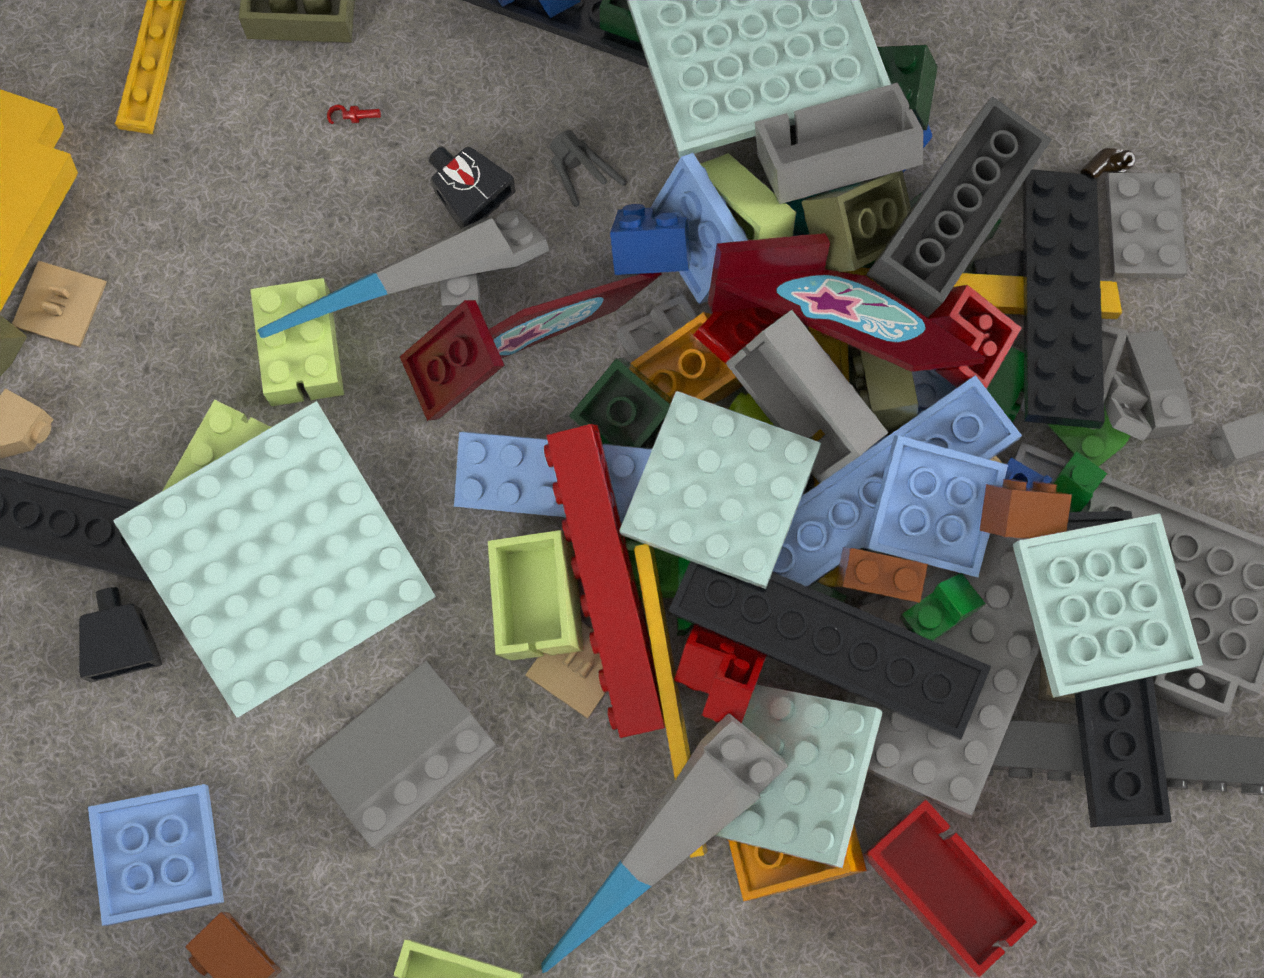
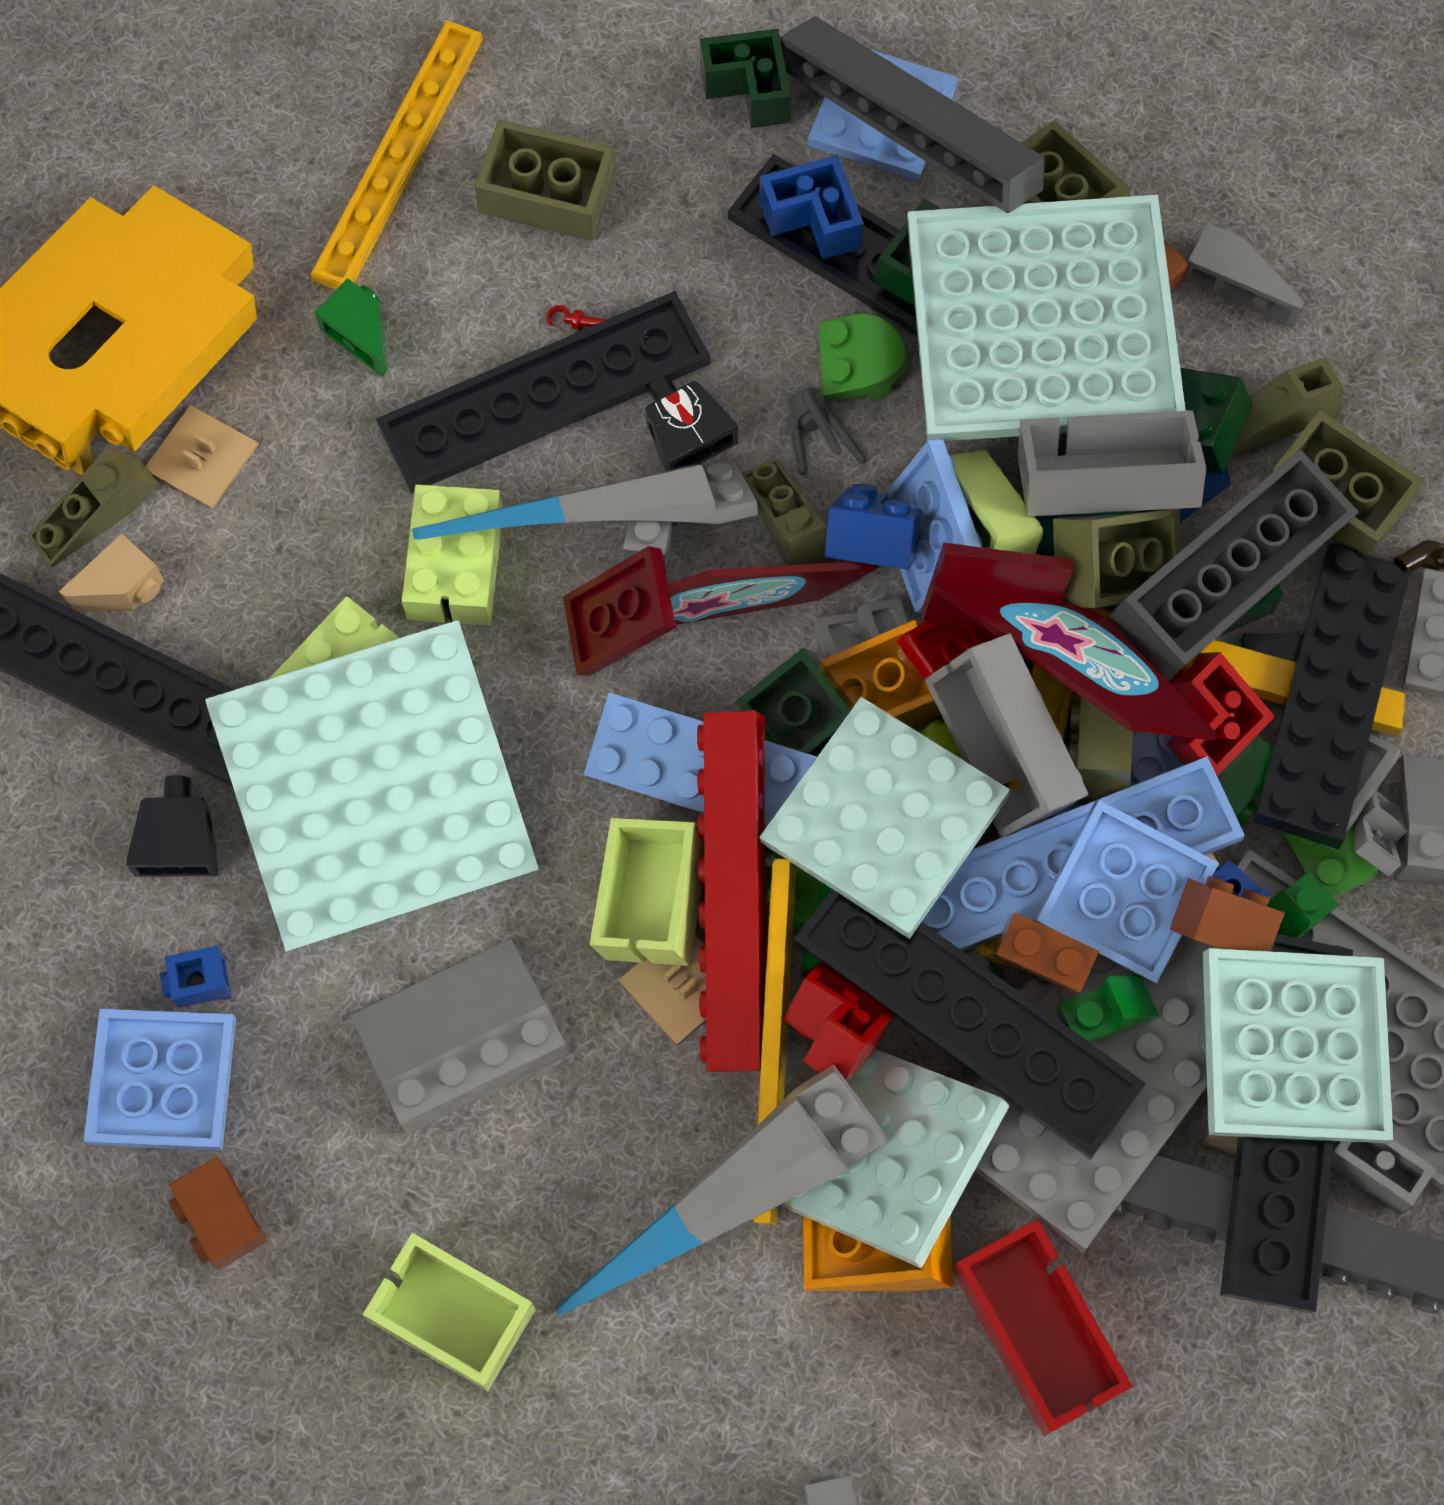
camera: 15 degrees right, 5 degrees down
none -> blue brick [160,945,232,1008]
none -> green slope [315,278,387,377]
none -> black plate [376,291,711,494]
none -> olive slope [742,459,835,565]
none -> bright green slope [819,313,909,402]
none -> olive slope [1231,358,1343,456]
none -> olive brick [1270,410,1425,558]

